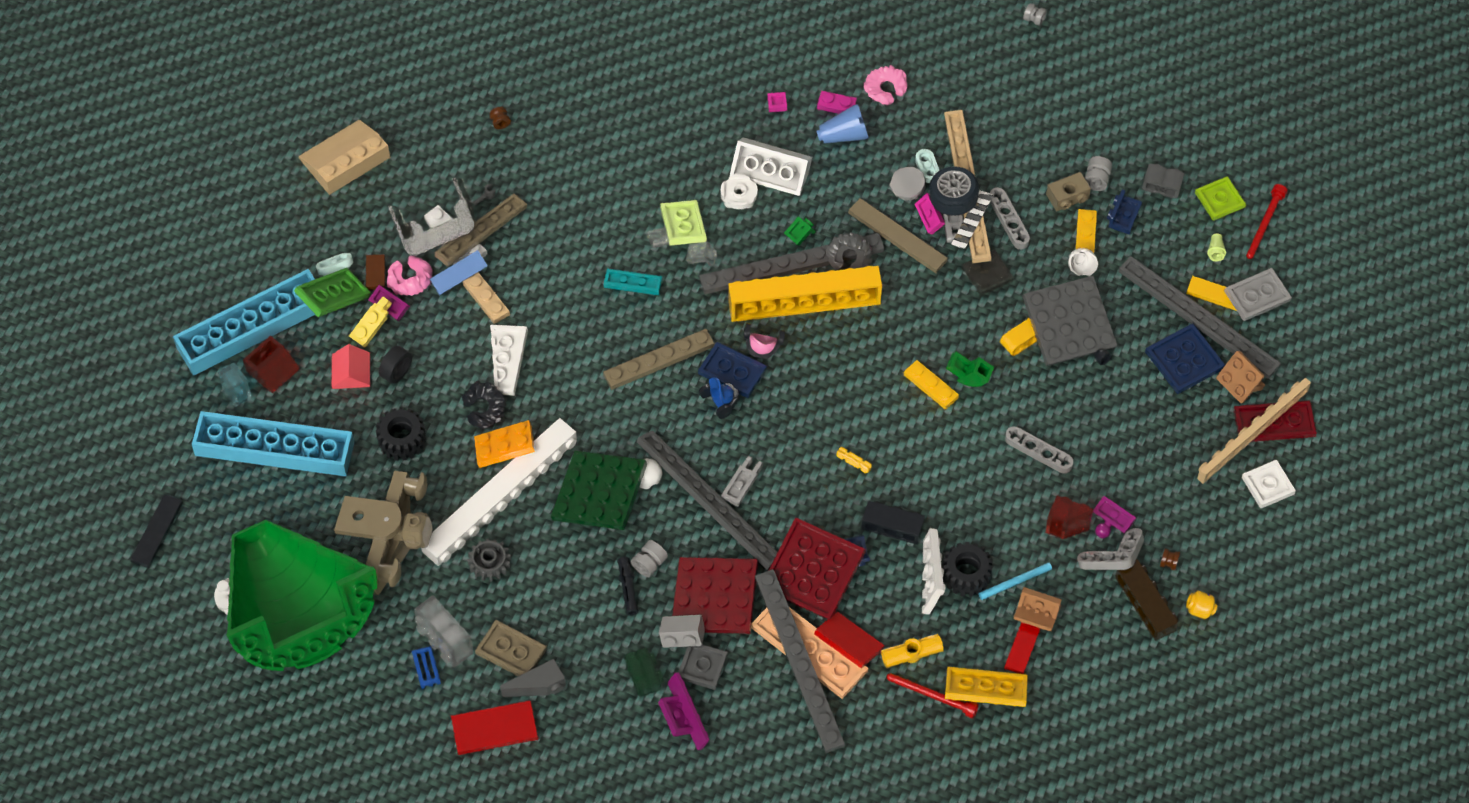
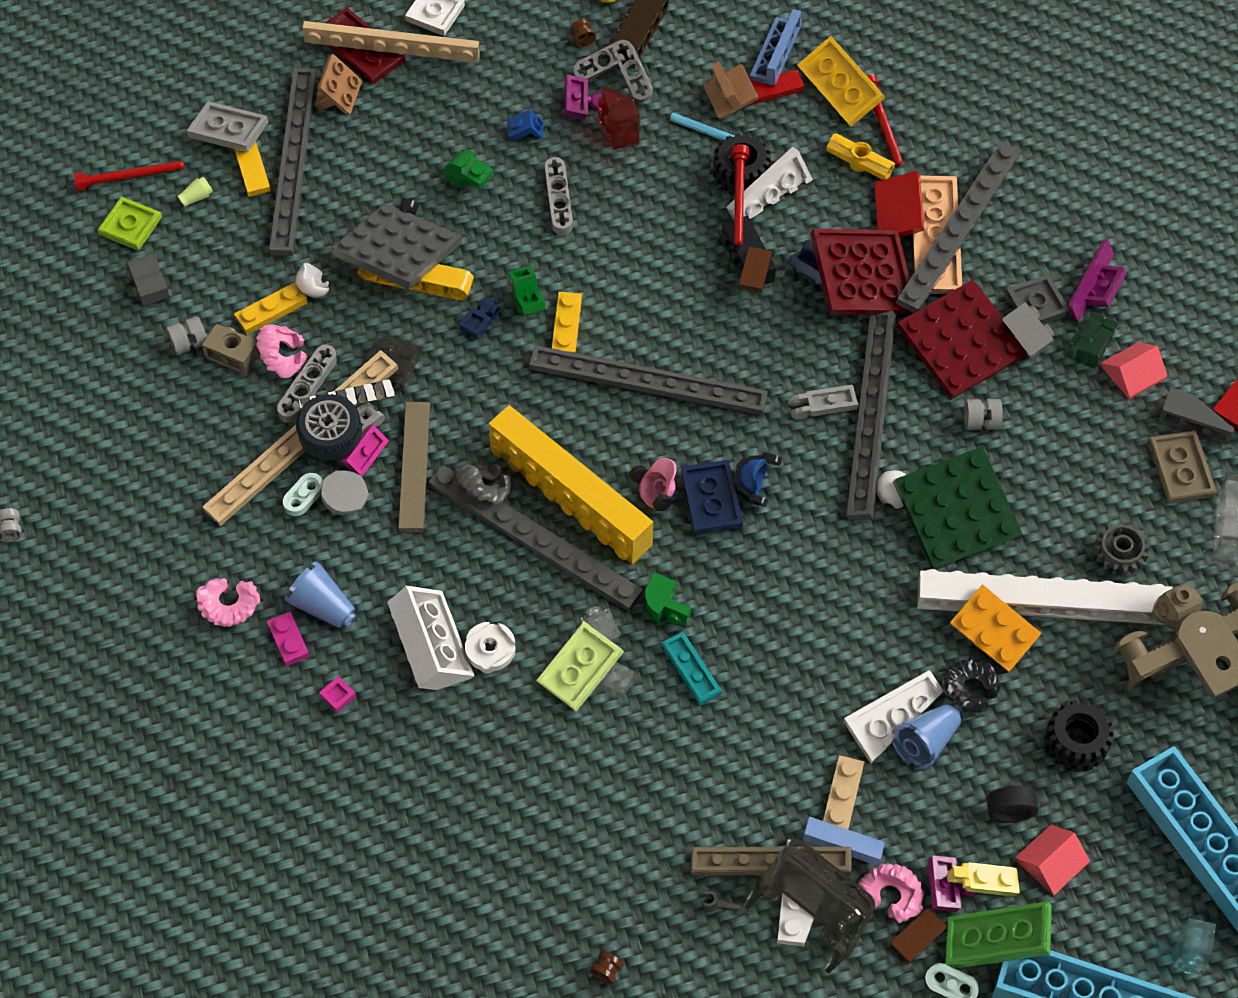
camera: 130 degrees left, 0 degrees up
clear red slope [243,335,300,393] -> none
dark tan plate [603,329,714,390] -> none
black pin [617,557,639,616] -> none
green bracket [784,216,816,246] -> none
yellow axle [836,447,872,473] -> none
dark blue bracket [1107,189,1142,234] -> none
dark blue plate [1145,323,1225,395] -> none
none -> bright pink piece [256,324,307,378]
none -> green brick [444,149,494,190]
none -> dark blue plate [459,297,501,340]
none -> blue bracket [507,109,544,141]
none -> dark grey plate [529,345,768,416]
none -> green brick [645,572,691,627]
none -> red piece [731,144,749,246]
none -> reddish brown tile [739,247,772,293]
none -> medium blue fence [750,9,801,86]
none -> medium blue cone [892,704,961,770]
none -> coral slope [1100,342,1167,399]

